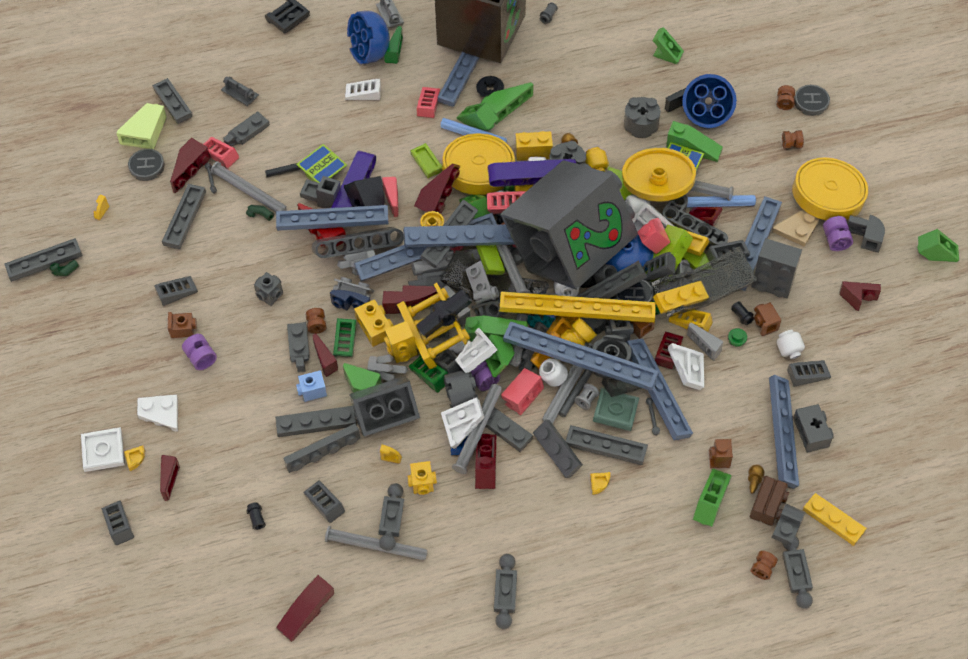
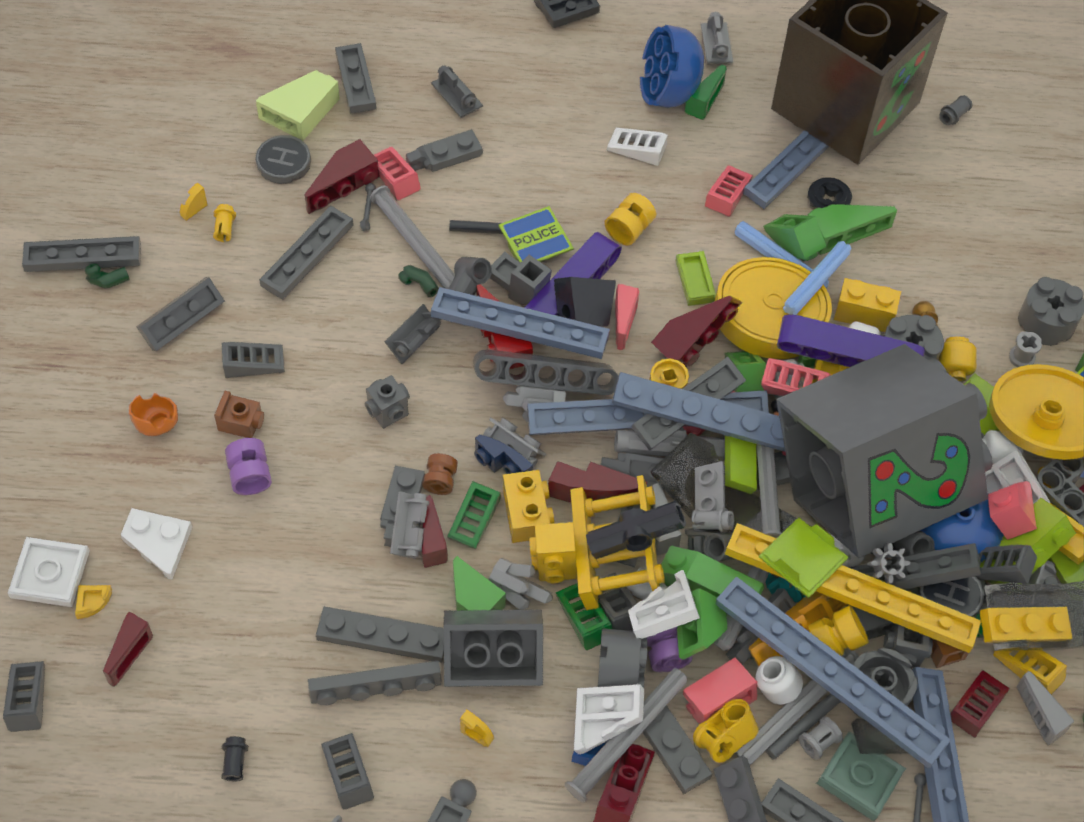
camera: 15 degrees right, 0 degrees up
light blue brick [296,370,327,402] -> none
yellow brick [407,461,437,495] -> none
white wing [668,343,704,390] -> none
none -> orange hair [129,393,178,436]
none -> dark grey plate [136,277,225,351]
none -> yellow pin [213,204,236,242]
none -> dark grey hinge [384,304,442,364]
none -> light grey hinge [390,492,429,559]
none -> dark grey piece [448,256,492,295]
none -> yellow wheel [604,192,657,246]
none -> yellow piece [693,699,759,763]
none -> lime piece [759,517,849,598]
none -> light blue axle [783,241,851,315]
none -> light grey gear [867,543,910,584]
none -> light grey bush [1009,331,1042,367]

